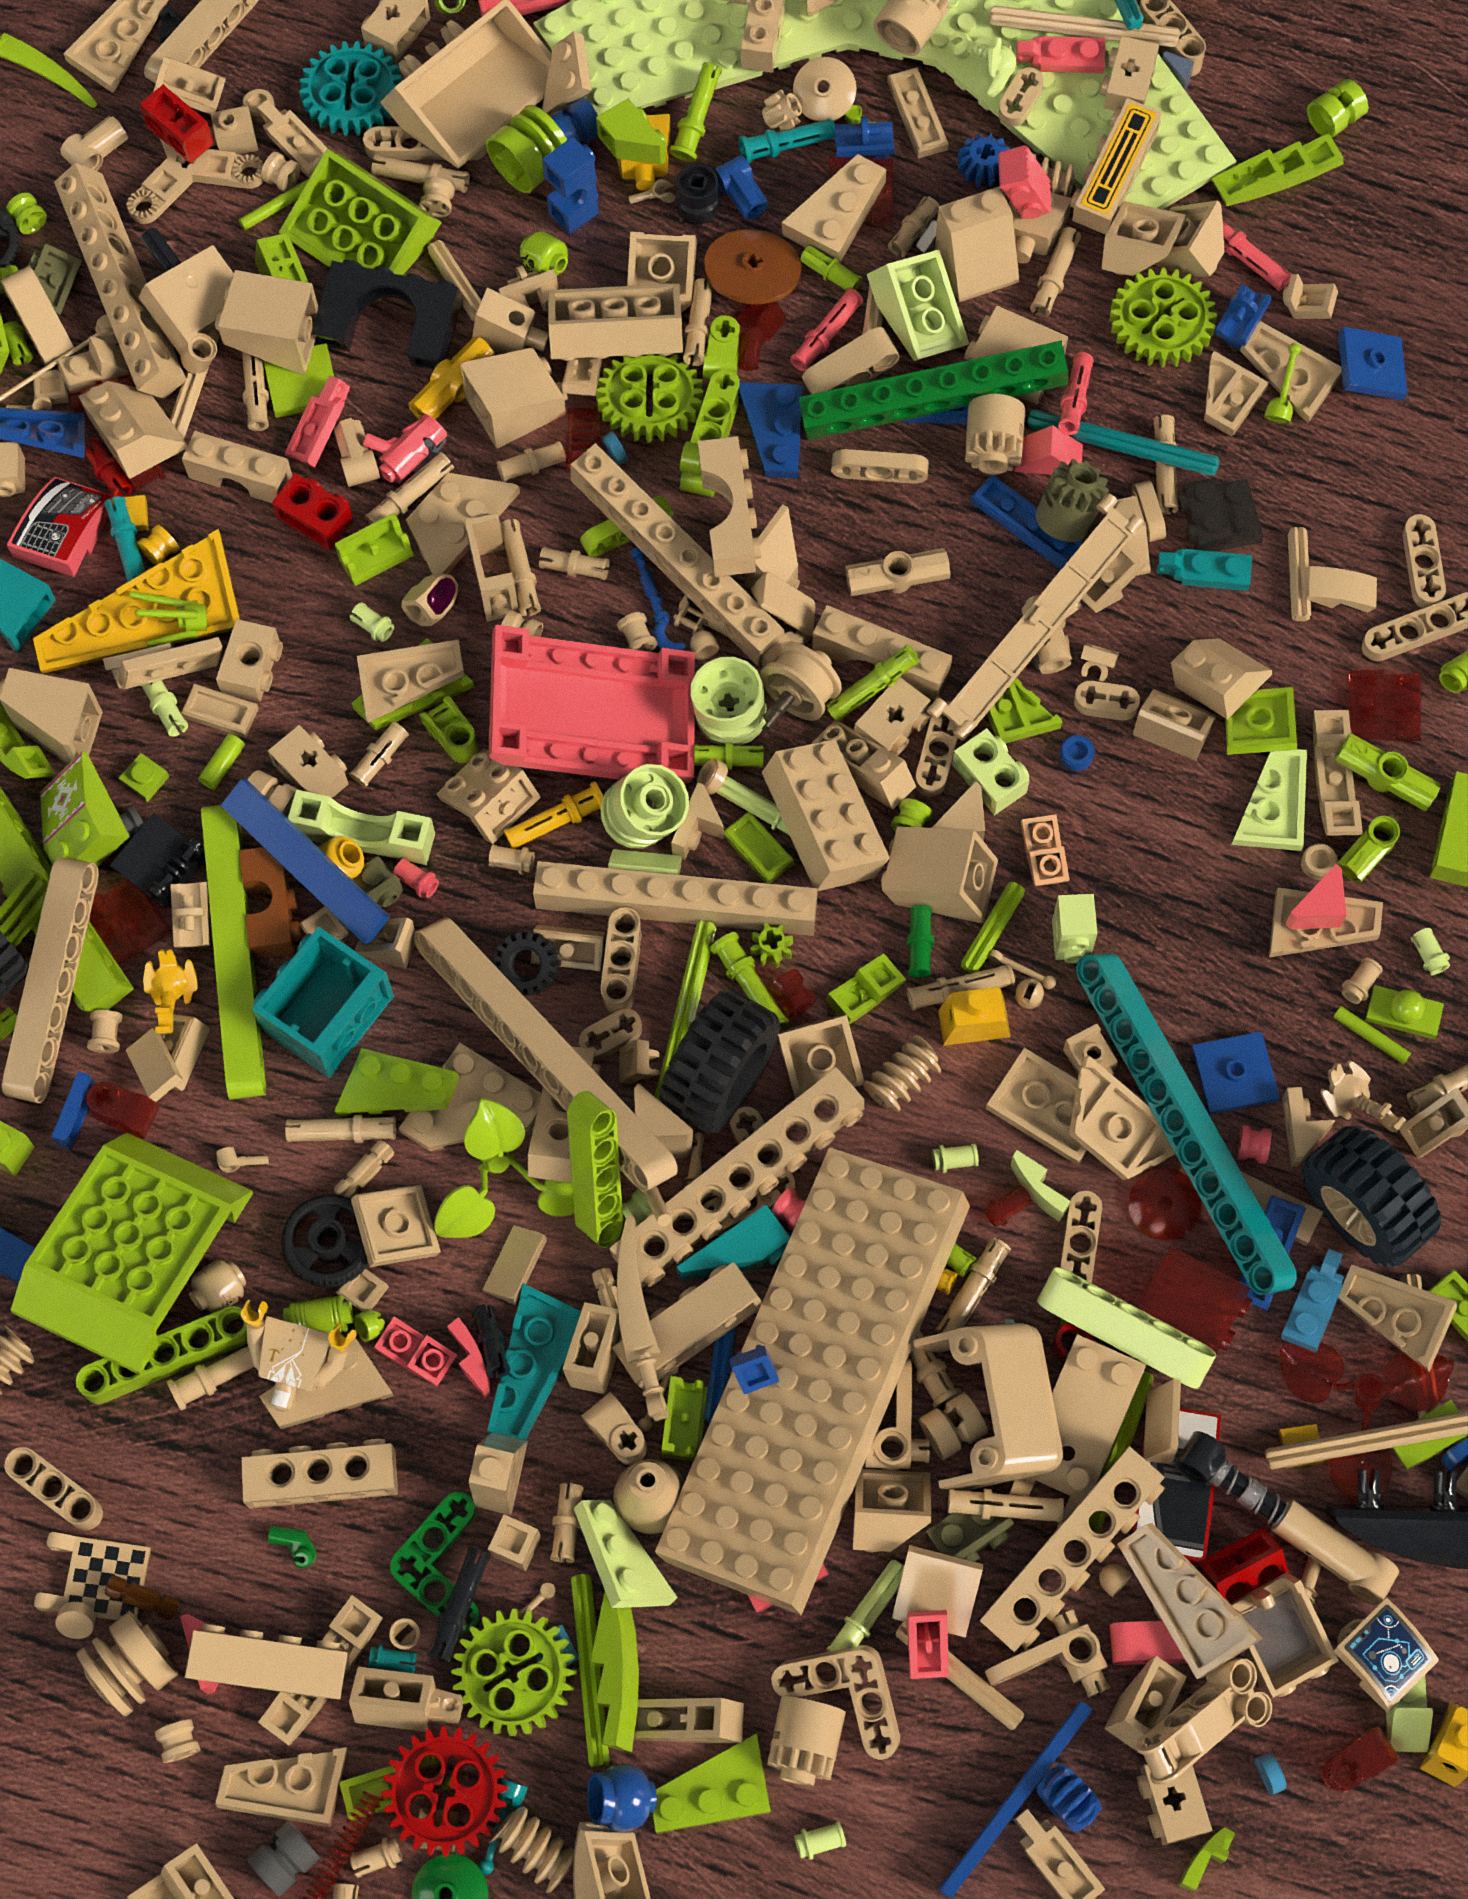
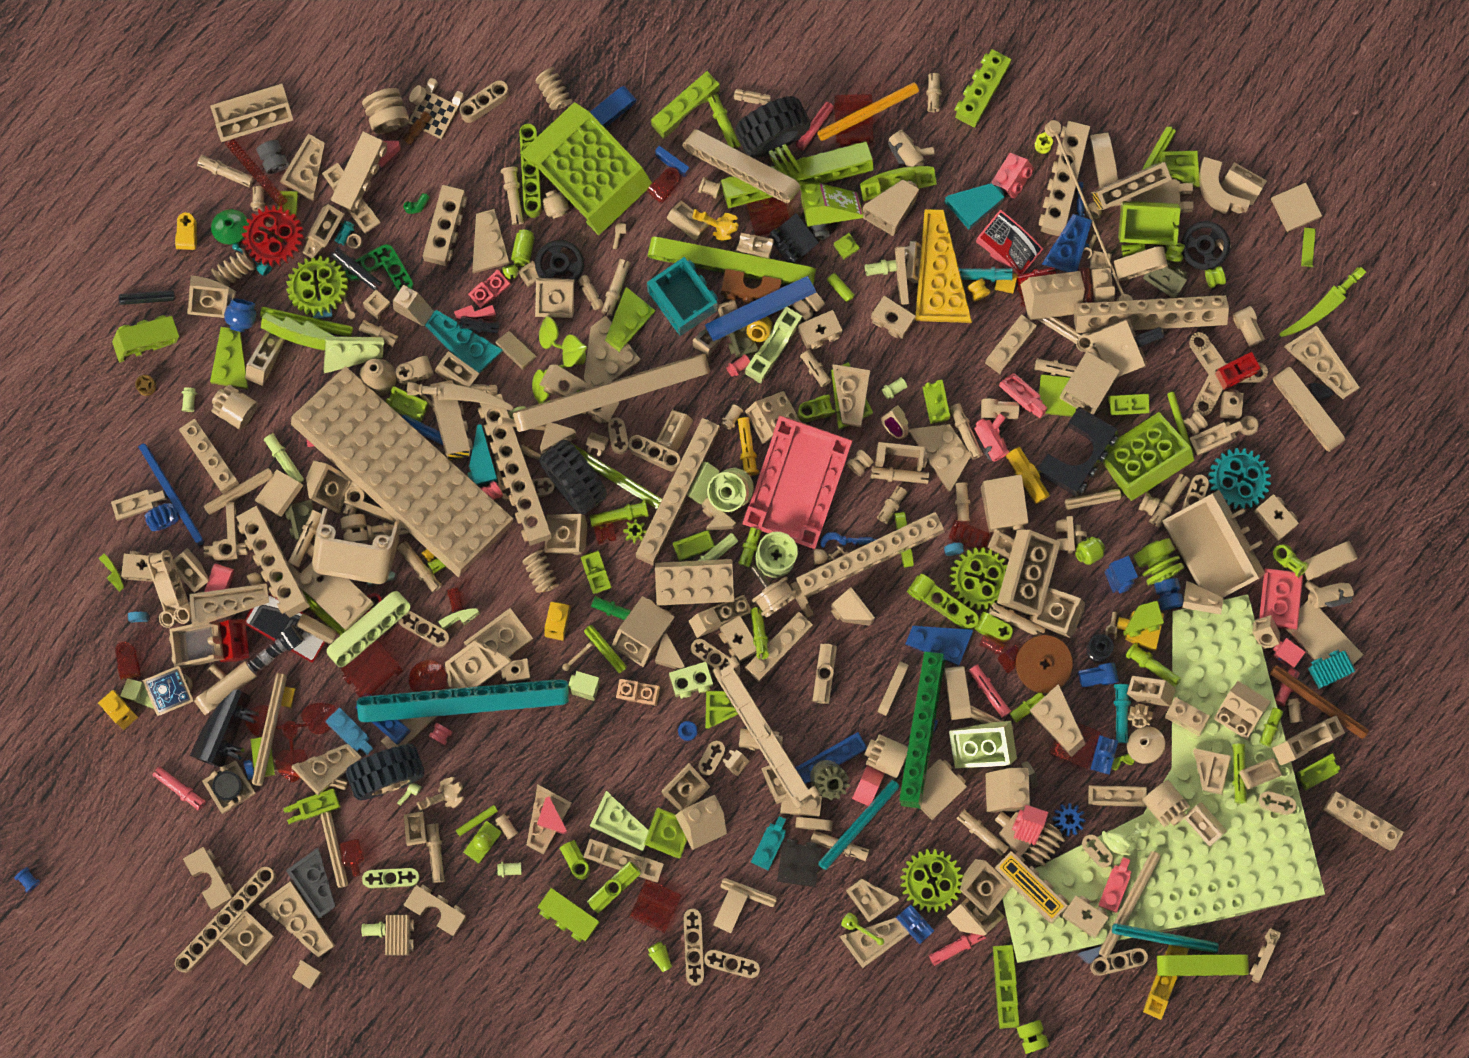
camera: 105 degrees right, 10 degrees up
tan tile [125,1028,183,1102] -> none
lime plant [129,591,207,647] -> none
tan hinge [153,56,226,114] -> none
tan wheel [155,1719,201,1763] -> none
tan tile [181,684,259,738] -> none
tan torso [241,1300,357,1409] -> none
red brick [272,473,354,551] -> none
tan torso [472,288,549,354] -> none
black tyre [493,932,561,996] -> none
lime beam [567,1091,623,1248] -> none
tan bush [617,612,657,652] -> none
tan arch [697,436,761,577] -> none
tan tile [697,758,728,795] -> none
blue tile [730,1344,779,1395] -> none
tan slope [751,571,815,636] -> none
tan beam [771,1645,900,1760] -> none
tan pin [888,196,939,257] -> none
lime wheel [891,798,933,832] -> none
coral slope [906,1610,949,1679] -> none
tan pin [907,963,1015,1011] -> none
yellowish green pin [932,1144,979,1173] -> none
tan hinge [1015,978,1044,1009] -> none
coral pin [1058,352,1094,435] -> none
blue plate [1191,1032,1280,1115] -> none
tan slope [1282,1087,1335,1167] -> none
tan bracket [1283,274,1338,319] -> none
tan tile [1301,844,1338,880] -> none
blue plate [1338,327,1407,400] -> none
none -> tan brick [179,419,240,494]
none -> tan brick [1127,676,1176,706]

